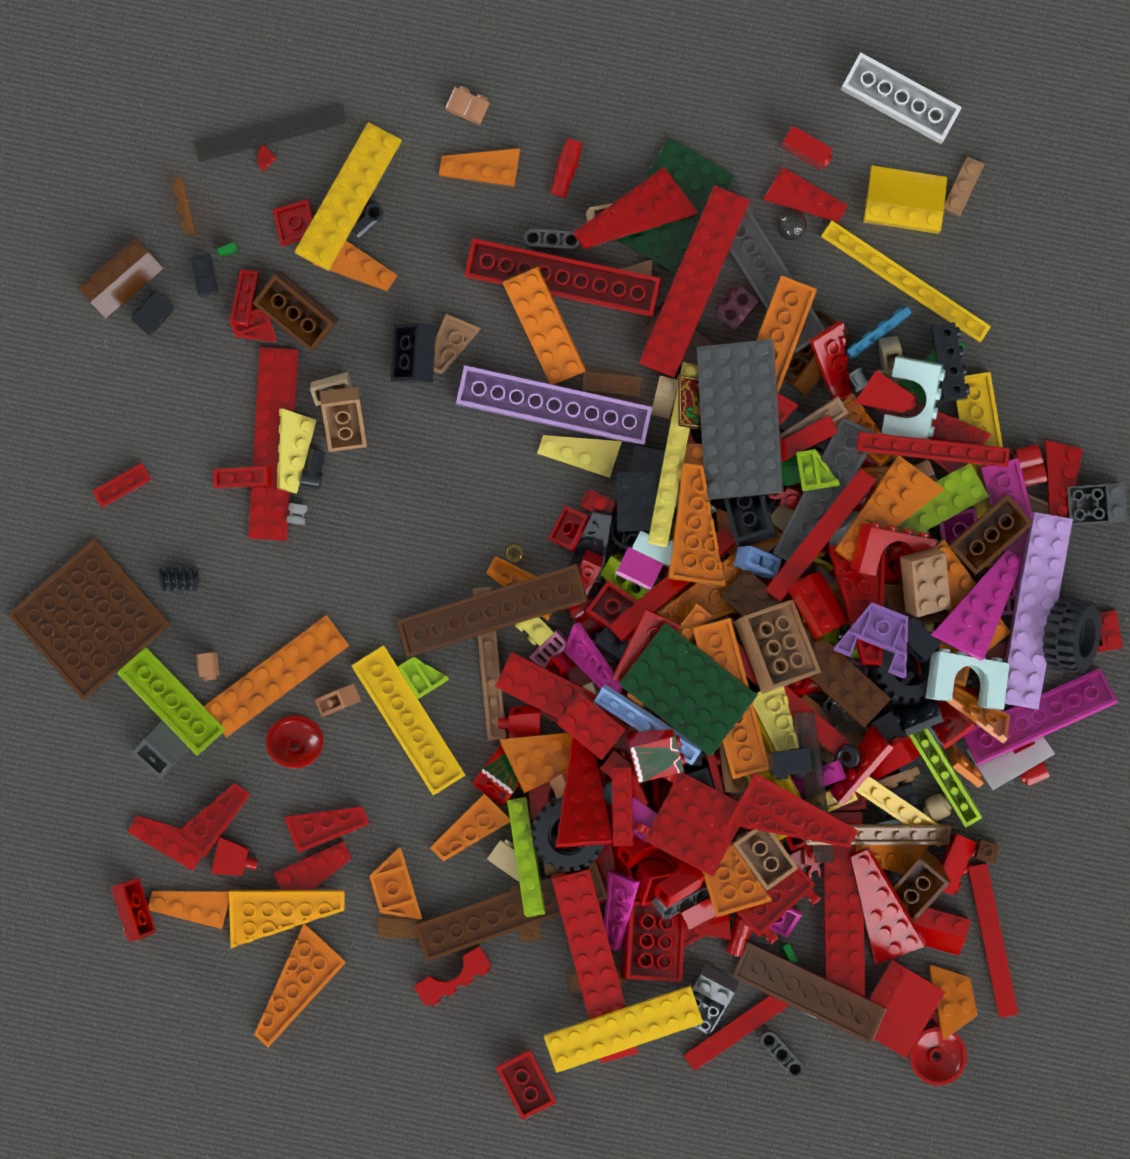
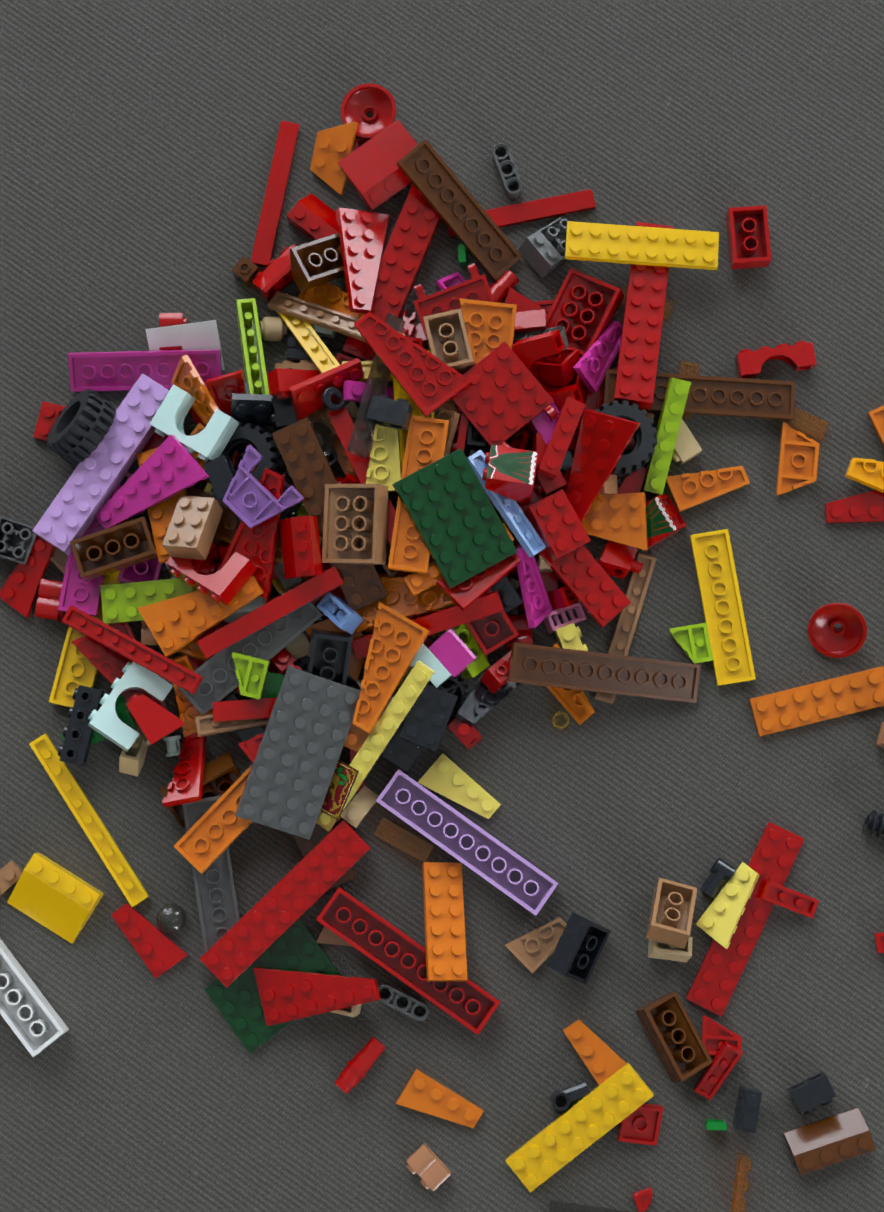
camera: 155 degrees left, 5 degrees down
red wing [284,806,370,853] -> none
light grey wheel [286,503,308,525] -> none
nougat slope [315,684,361,717] -> none
red slope [548,506,590,553] -> none
clear pink brick [716,286,759,332] -> none
red brick [781,126,833,171] -> none
dark azure wing [846,307,912,361] -> none
orange wing [947,743,984,788] -> none

